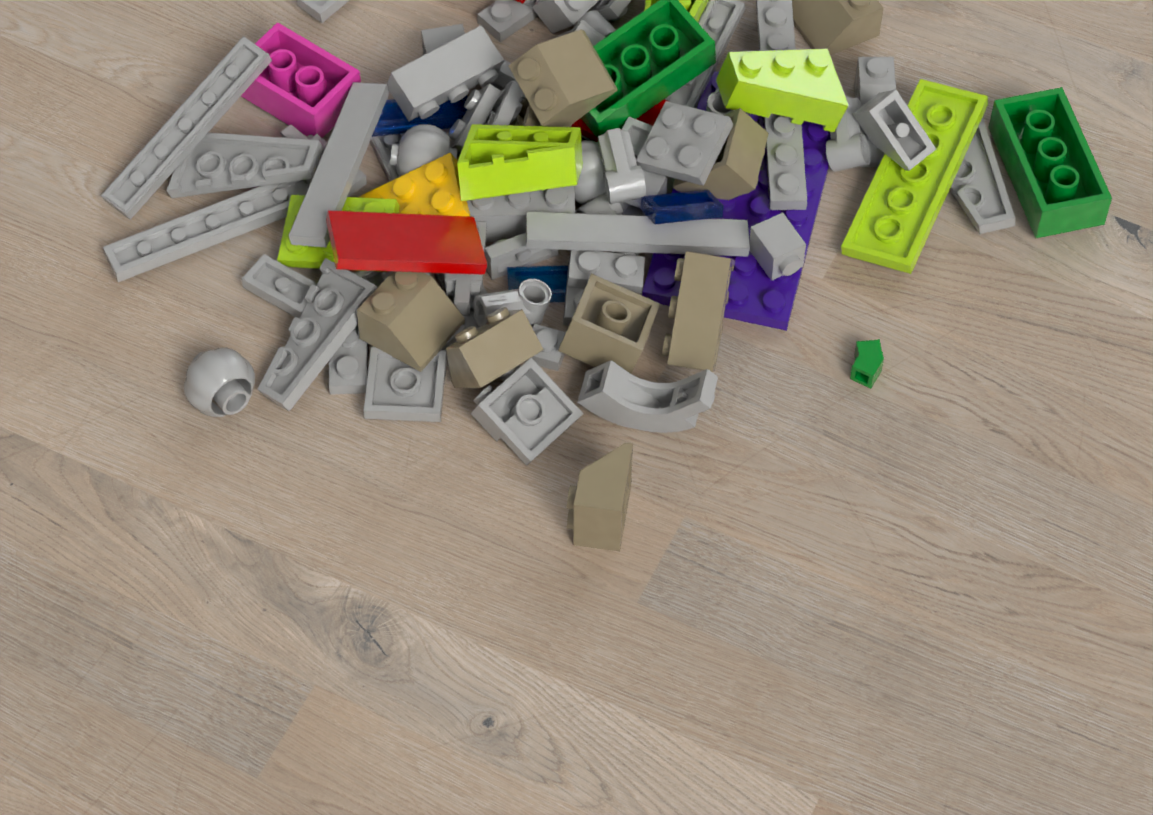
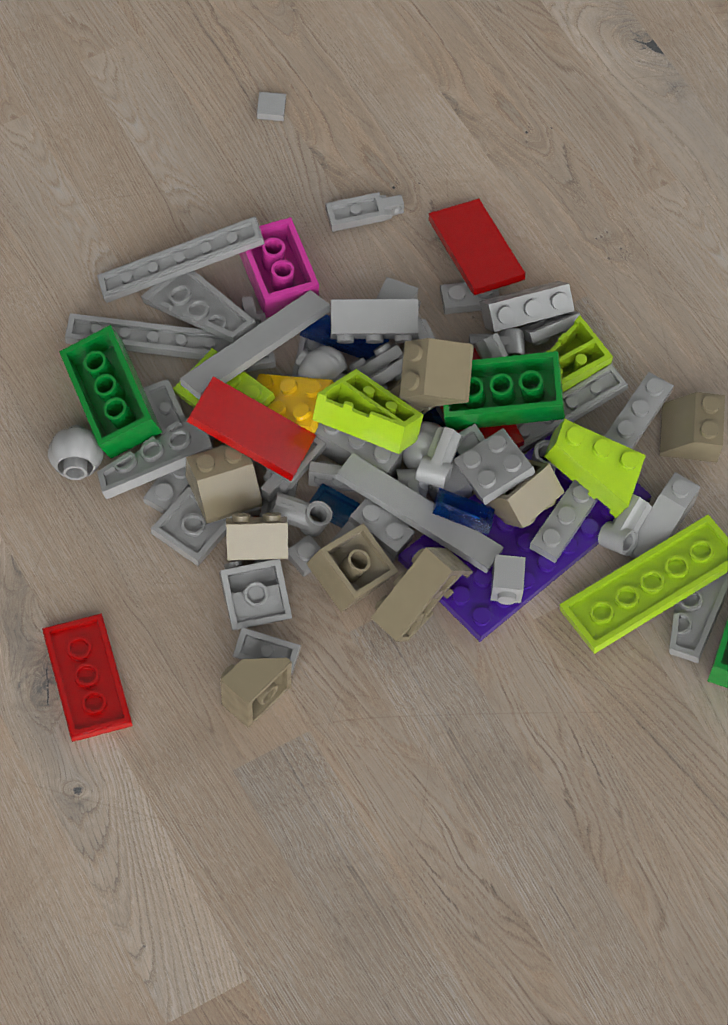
camera: 30 degrees right, 5 degrees up
light grey arch [577,360,718,433] -> none
green piece [850,339,884,389] -> none
light grey slope [853,90,936,171] -> none
none -> red tile [42,613,133,742]
none -> green brick [59,325,162,459]
none -> light grey plate [233,627,301,675]

